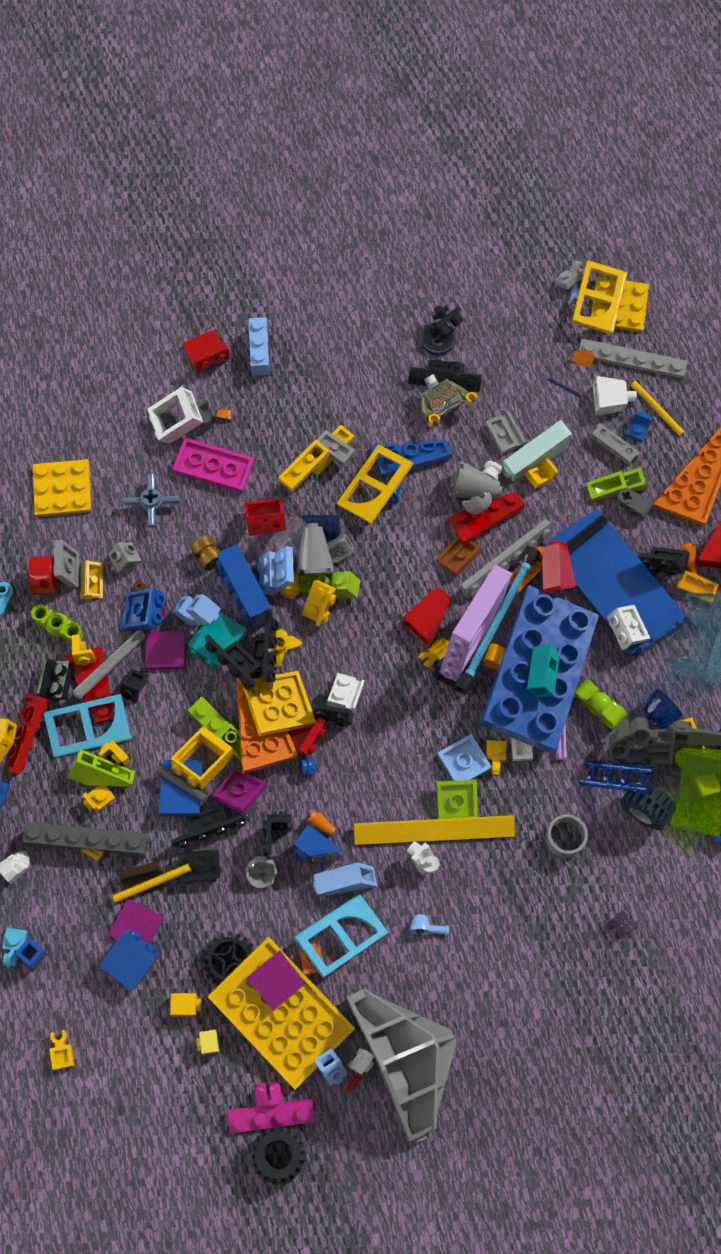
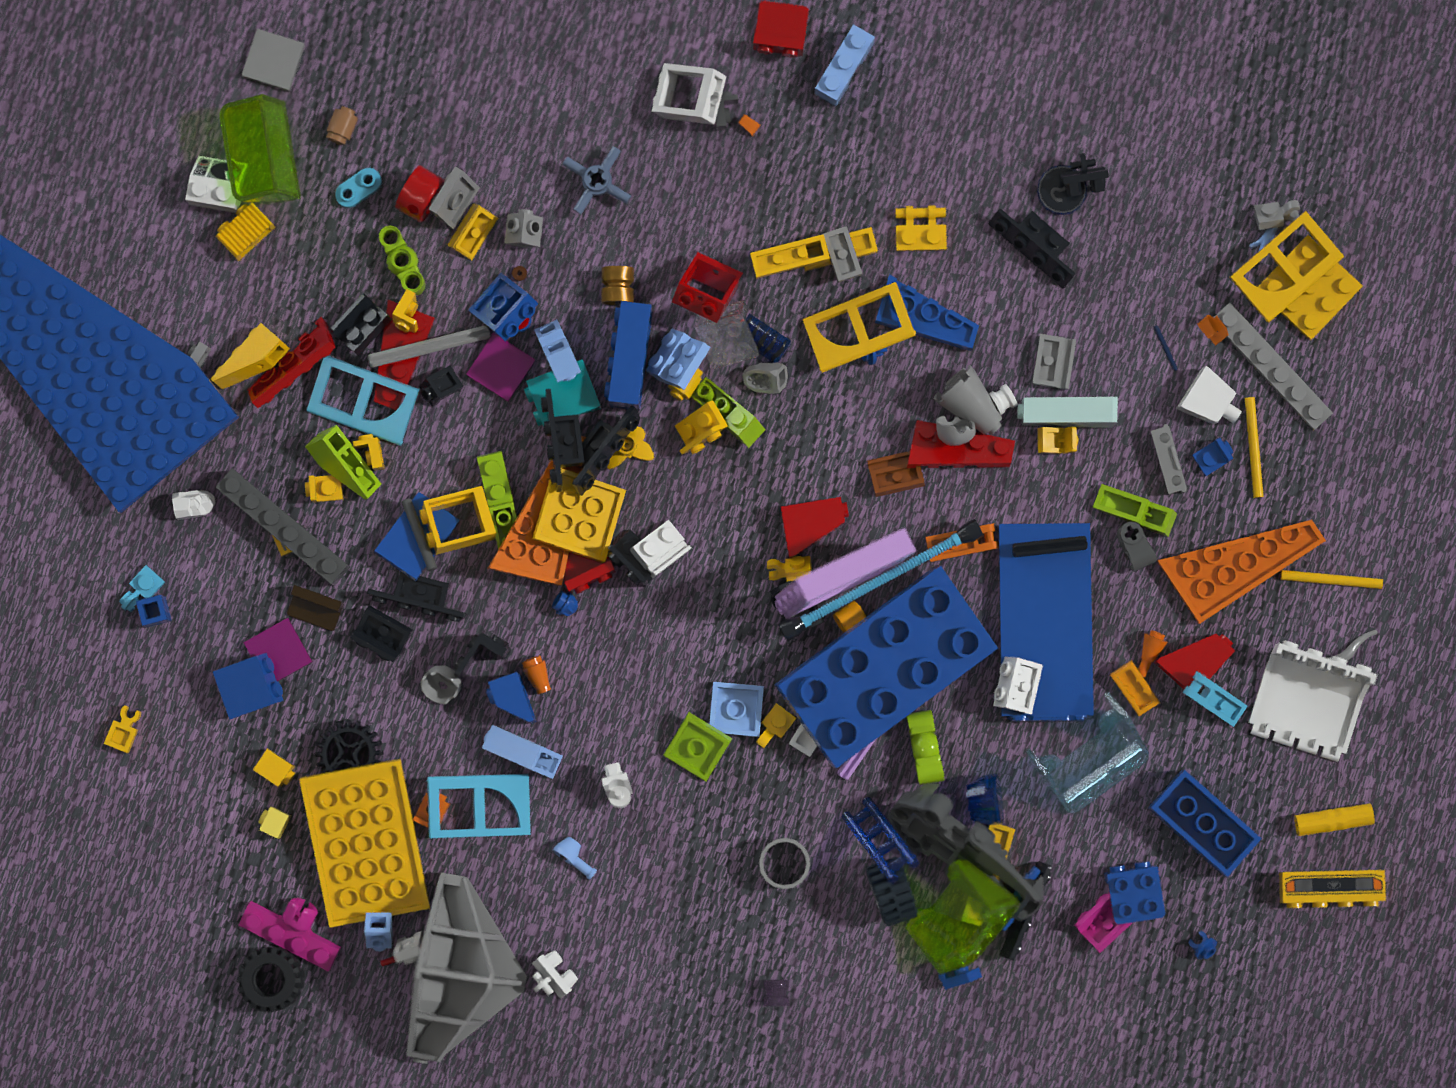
camera: 40 degrees right, 15 degrees up
yellow plate [33,459,92,517] -> none
yellow bar [113,864,191,903] -> none
dark pink plate [172,438,255,493] -> none
magenta tile [211,768,268,815] -> none
magenta tile [247,950,306,1011] -> none
light grey cone [296,523,334,574] -> none
yellow tile [354,815,515,845] -> none
torso [420,374,478,427] -> none
light grey plate [461,519,553,600] -> none
teal brick [527,644,560,698] -> none
red slope [542,540,576,593] -> none
black bracket [638,547,690,576] -> none
none -> white hips [532,950,578,999]
none -> yellow plate [895,205,947,251]

